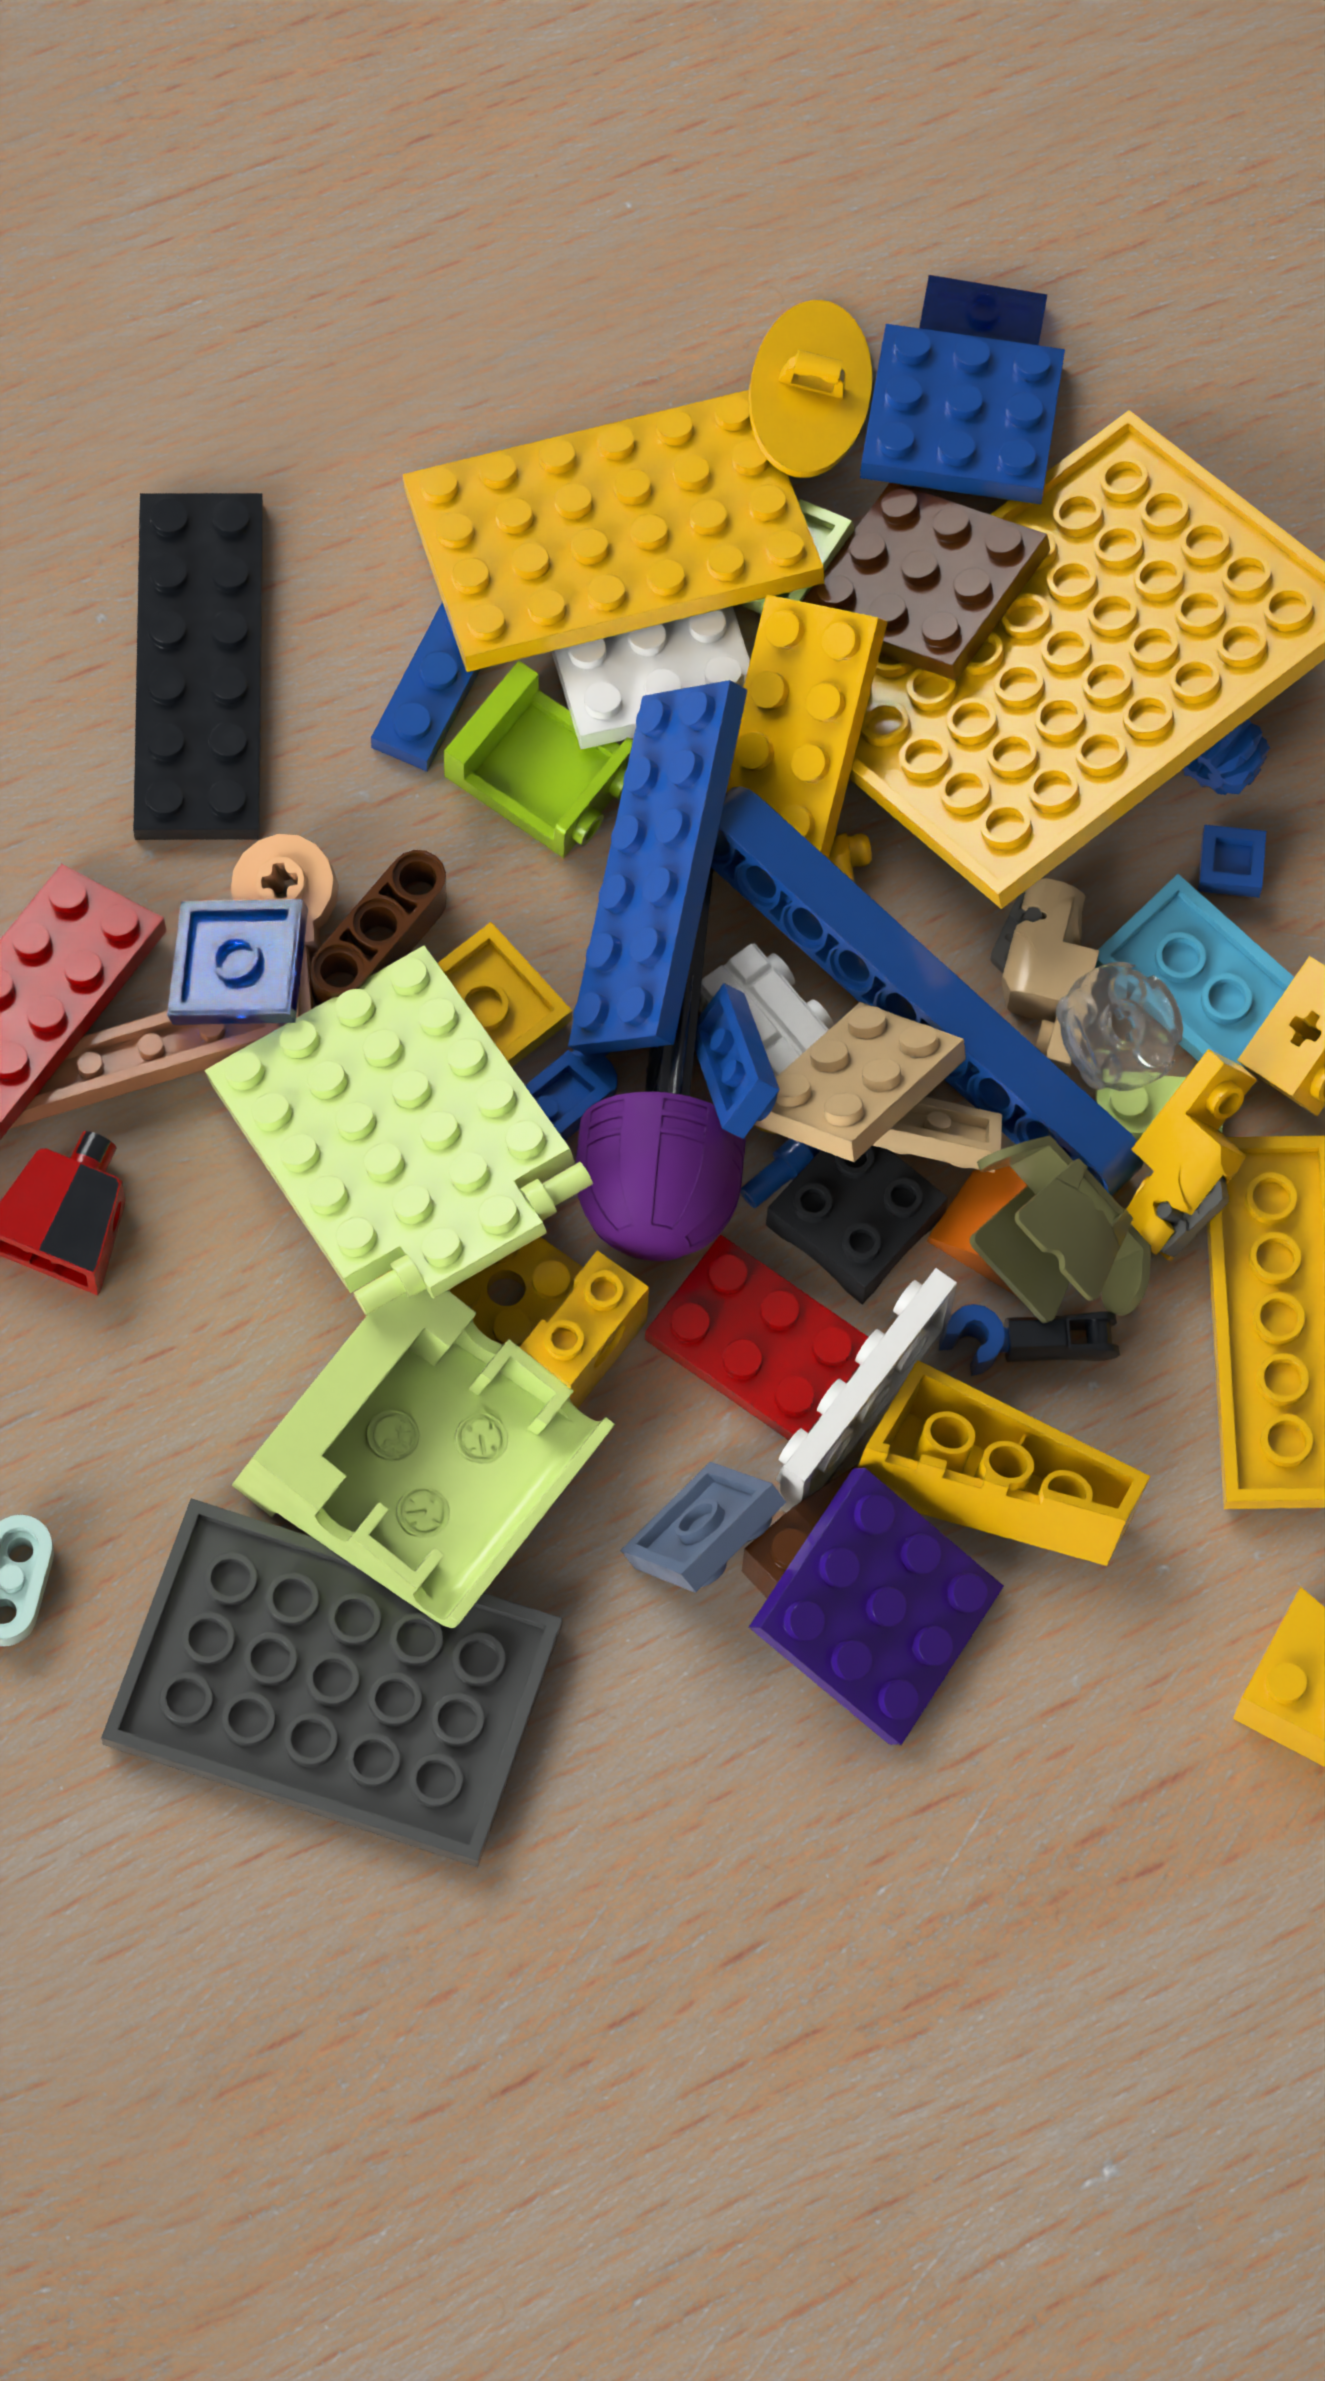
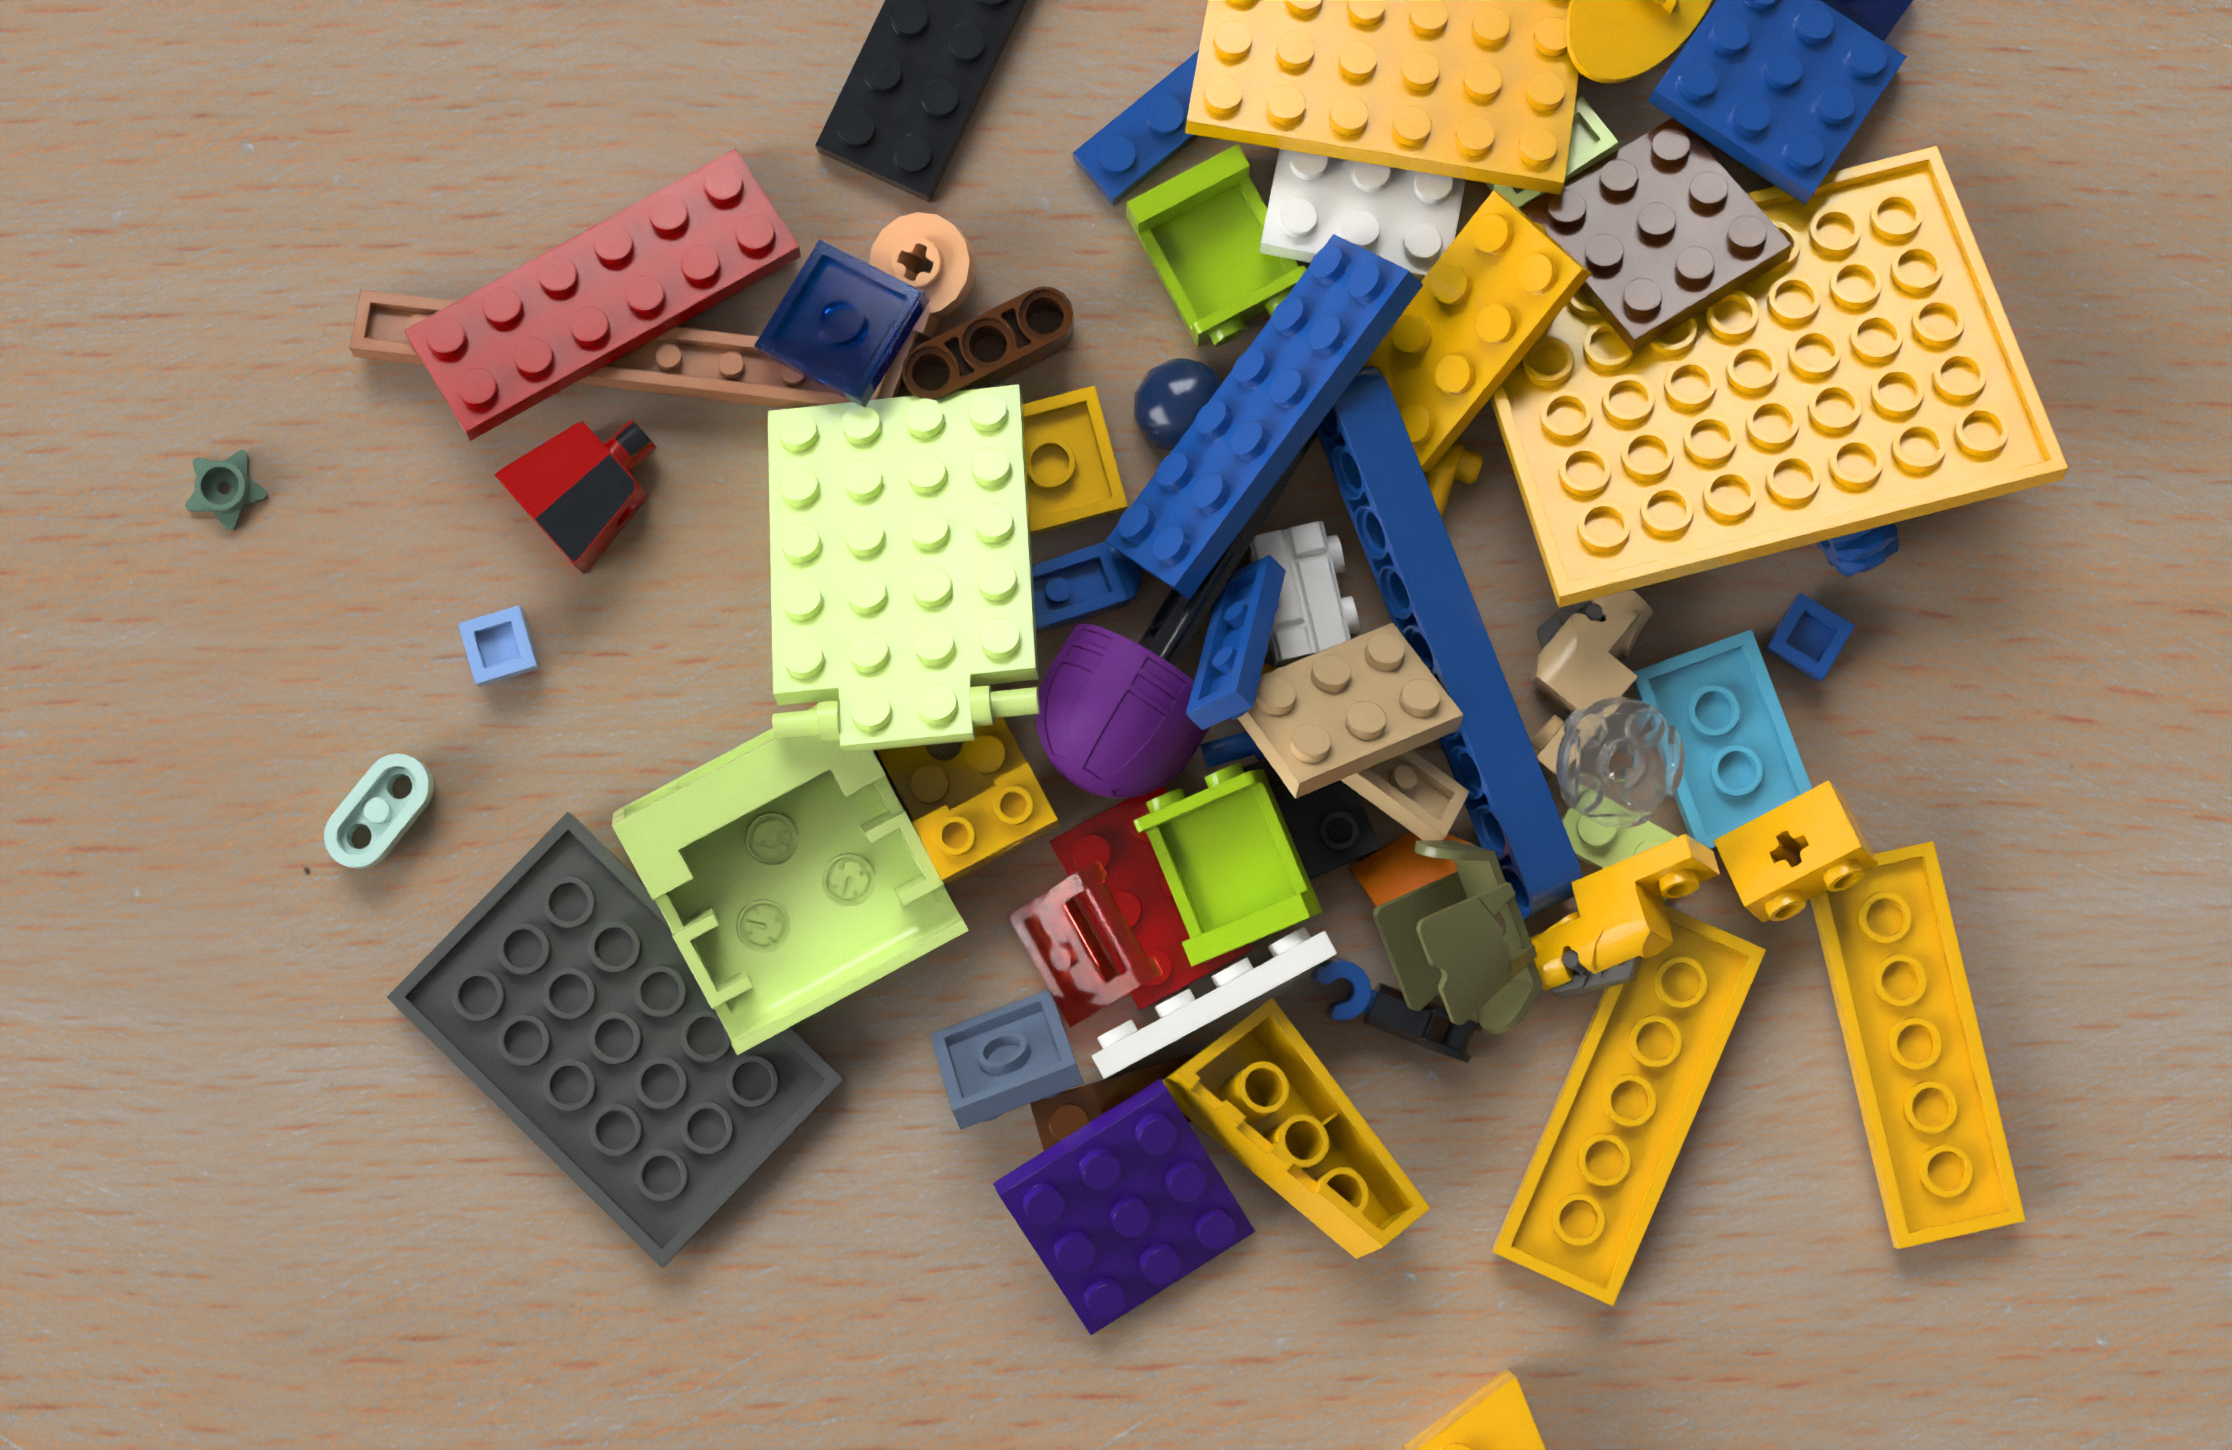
camera: 30 degrees right, 15 degrees up
none -> light blue plate [458,605,541,687]
none -> clear red plate [1008,860,1164,1028]
none -> dark blue hair [1134,358,1223,451]
none -> lime panel [1134,763,1323,967]

